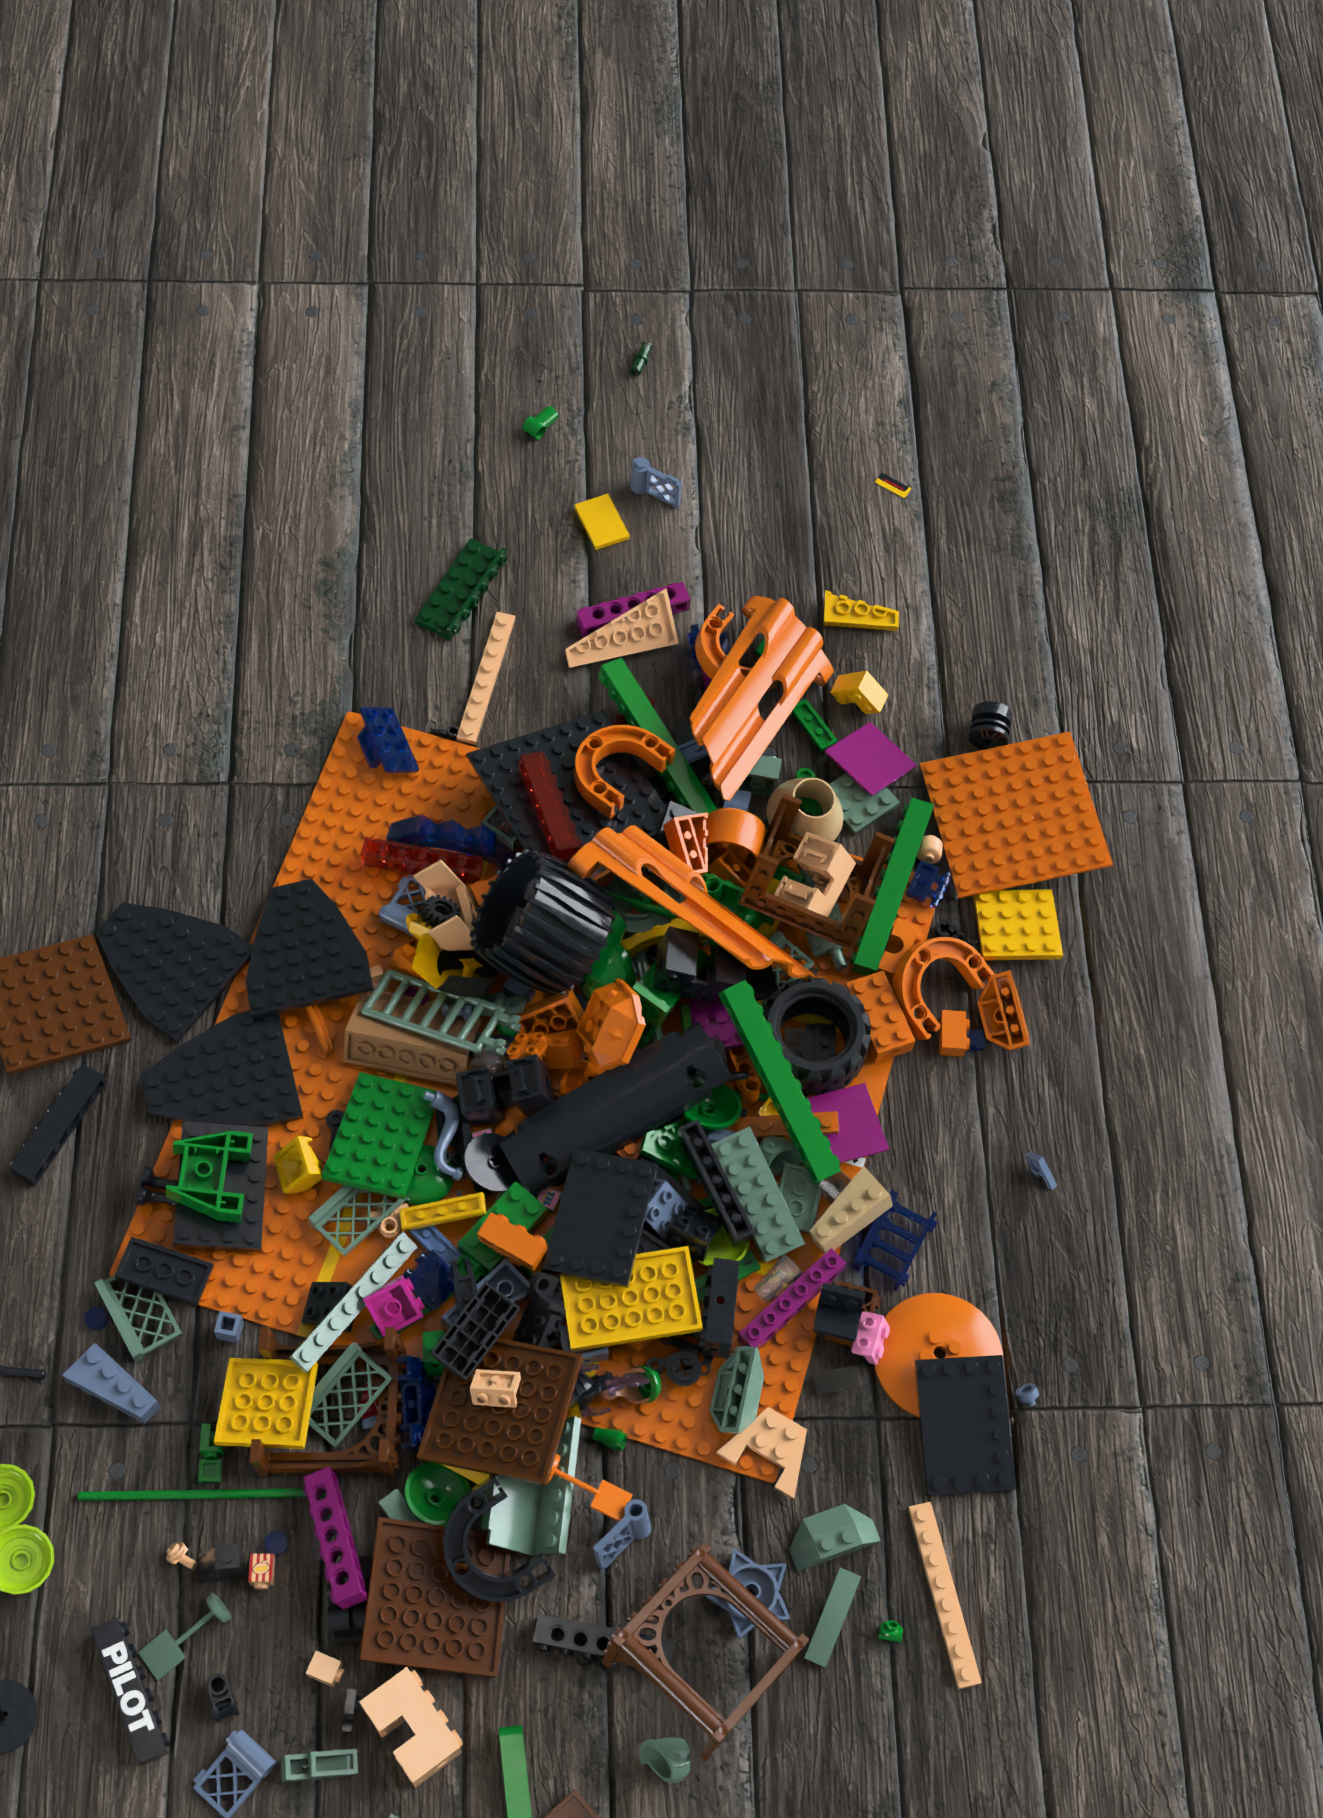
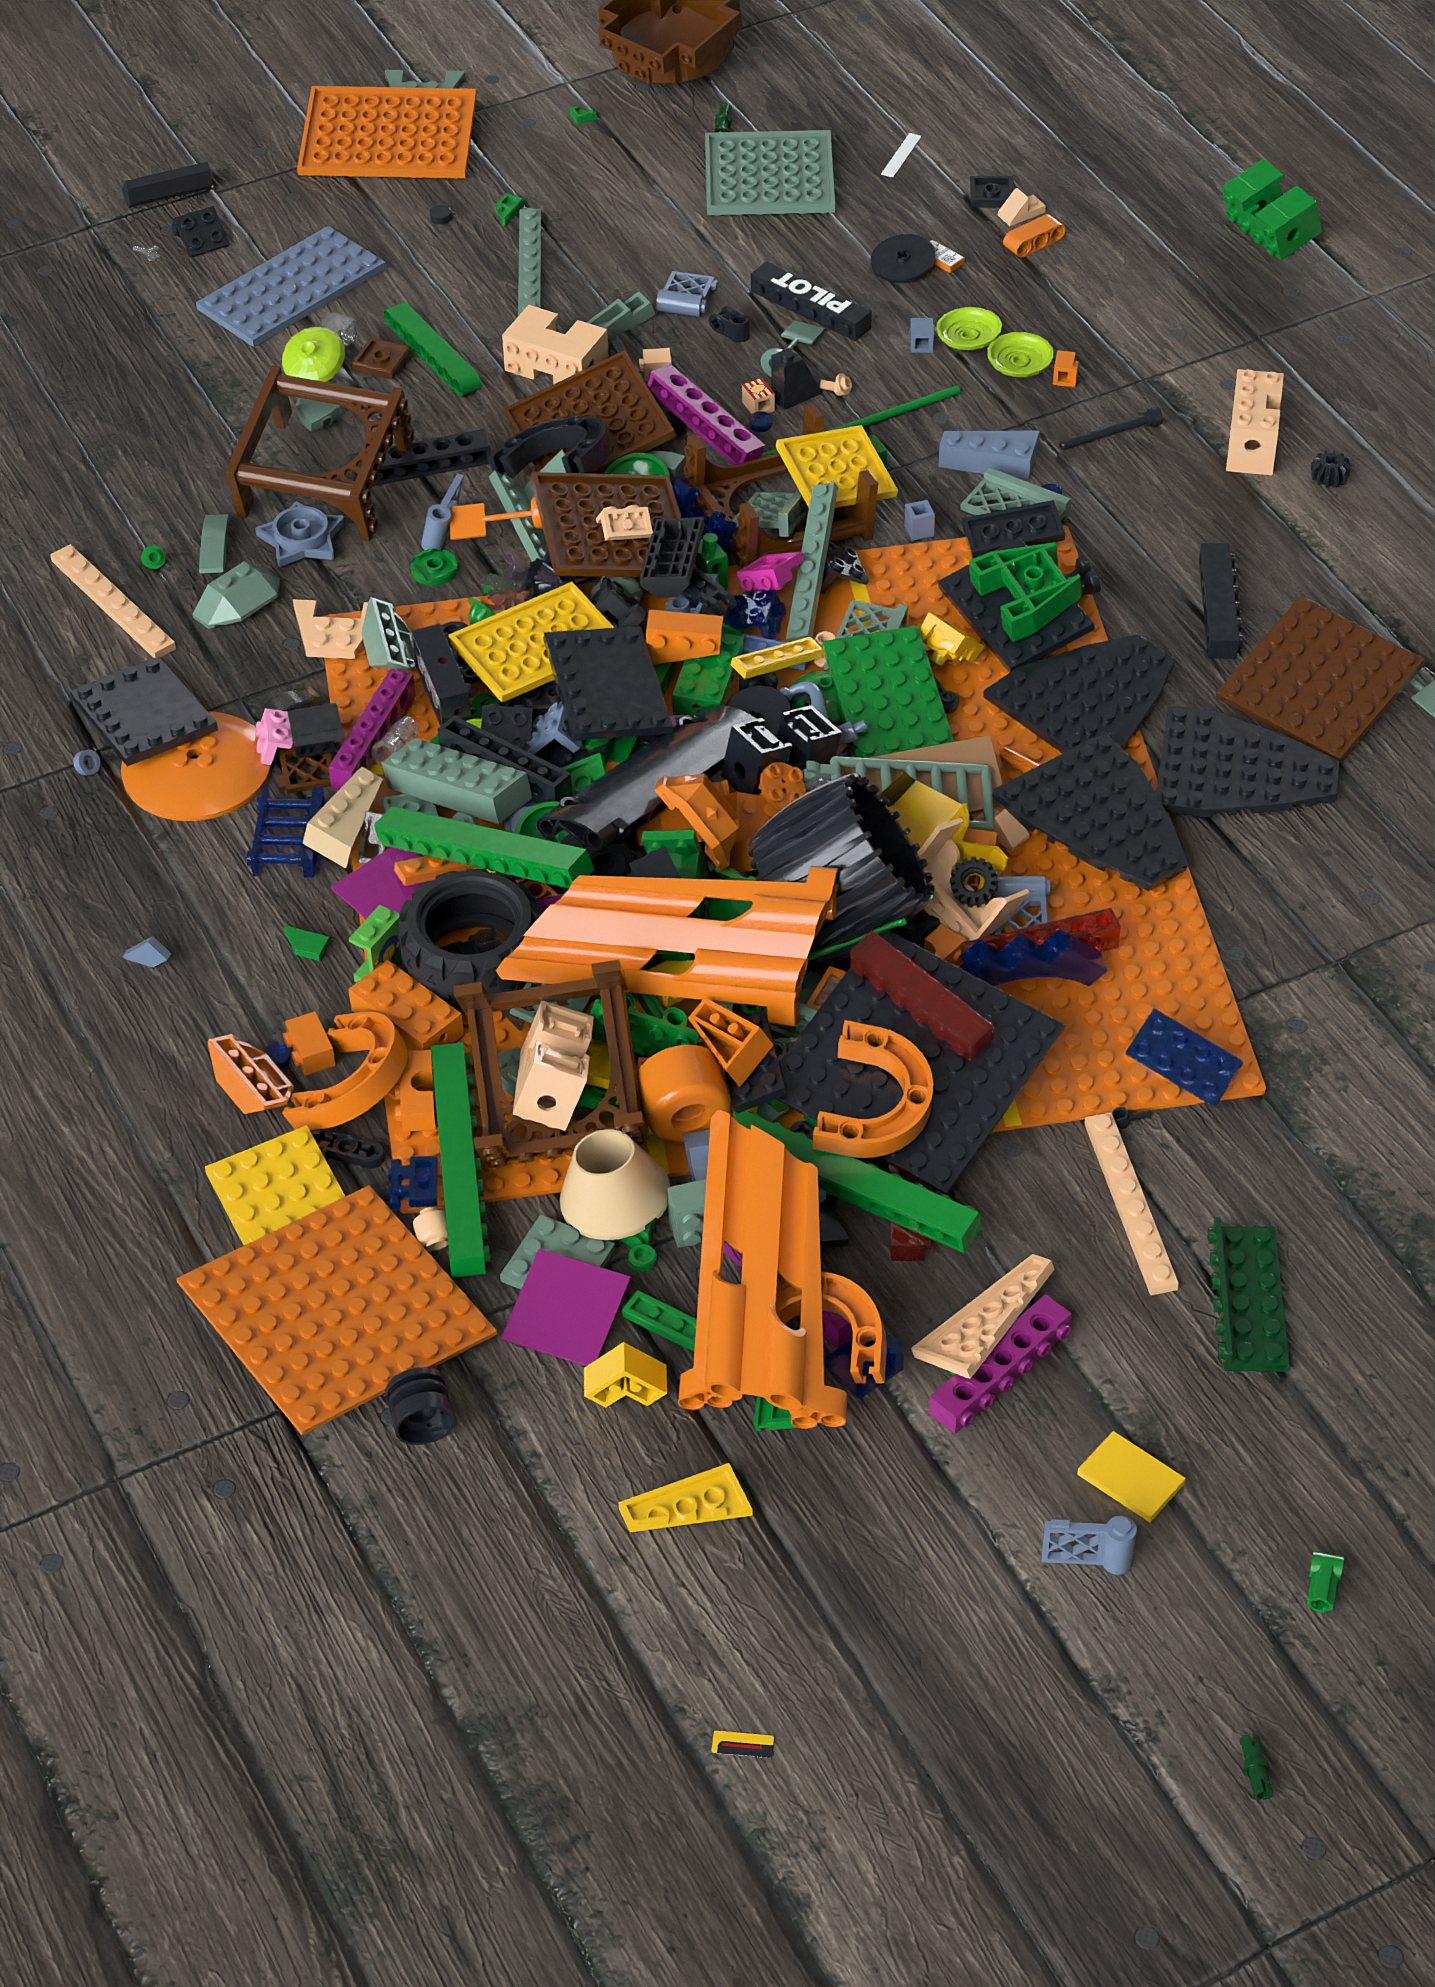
camera: 160 degrees right, 15 degrees down
none -> green tile [284,925,330,961]
none -> bright green panel [349,905,402,982]
none -> green tile [411,548,458,586]
none -> sand blue brick [910,318,934,353]

